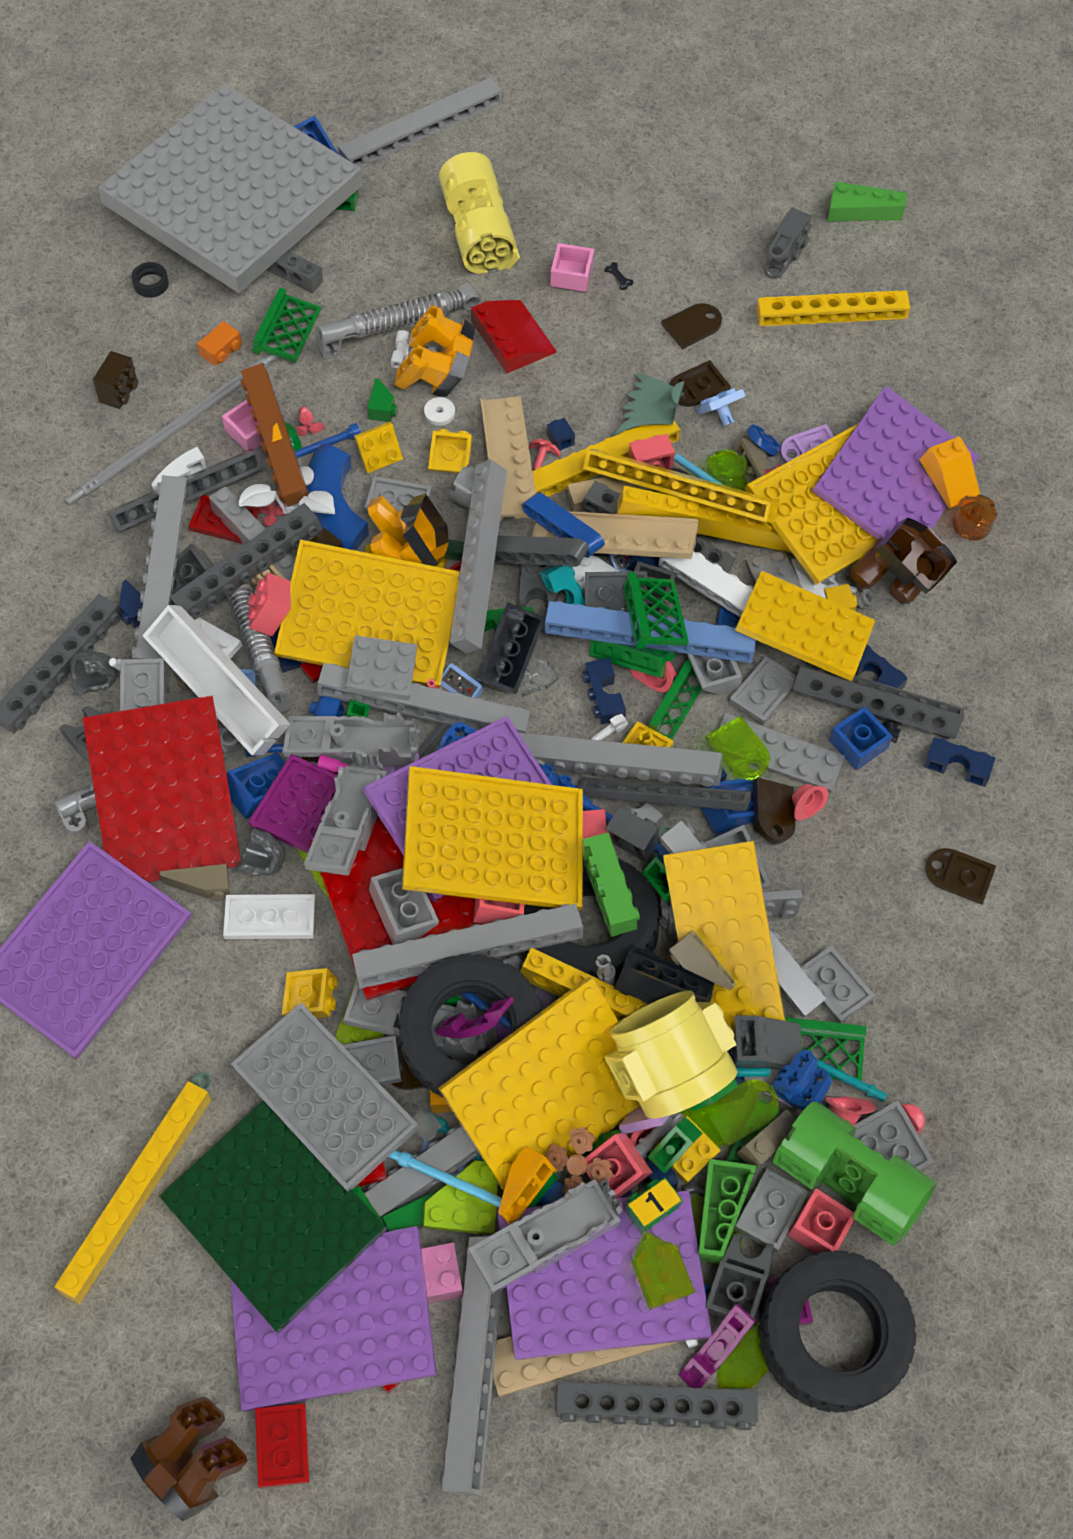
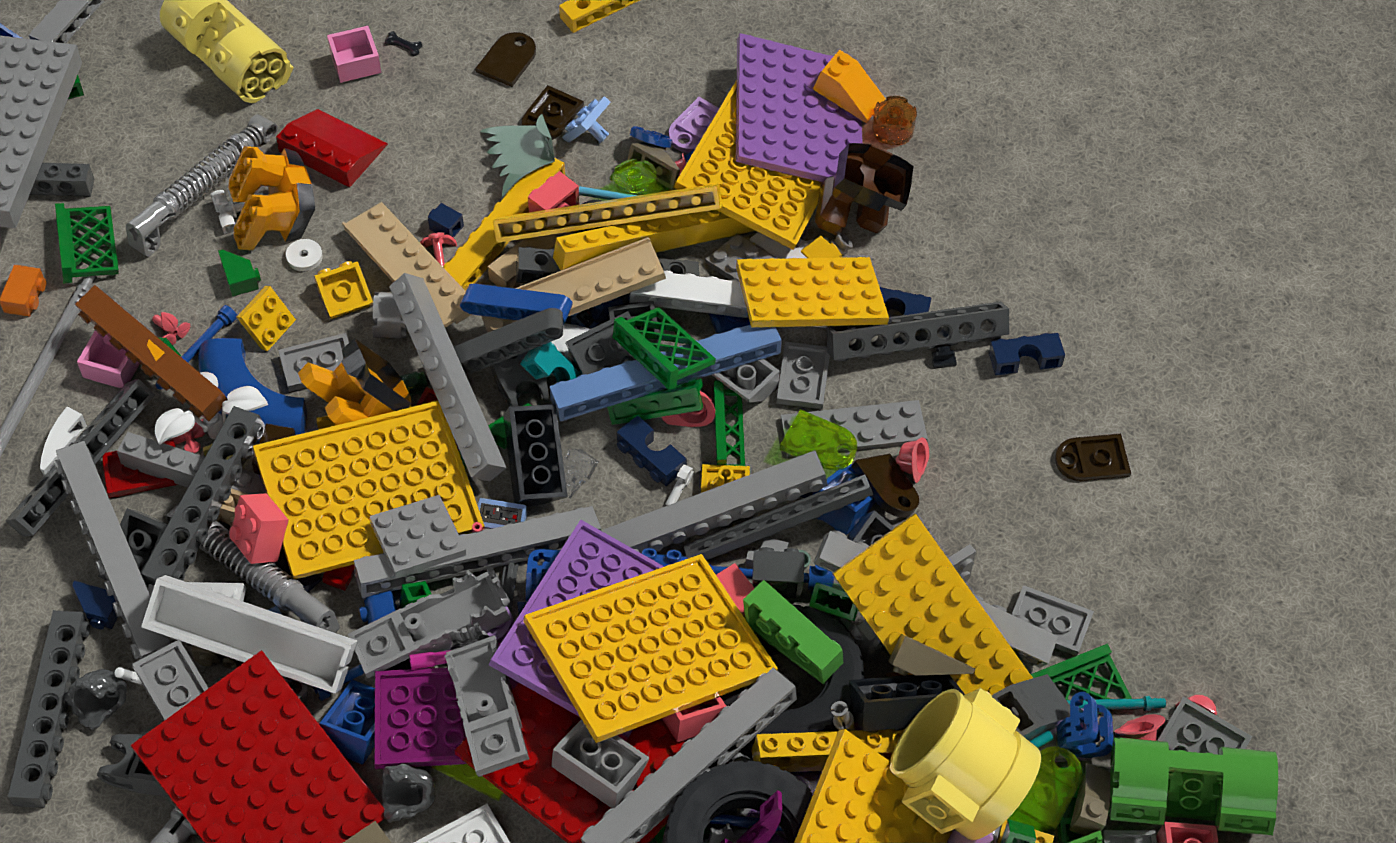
camera: 30 degrees left, 5 degrees down
blue brick [829,706,893,770] -> none

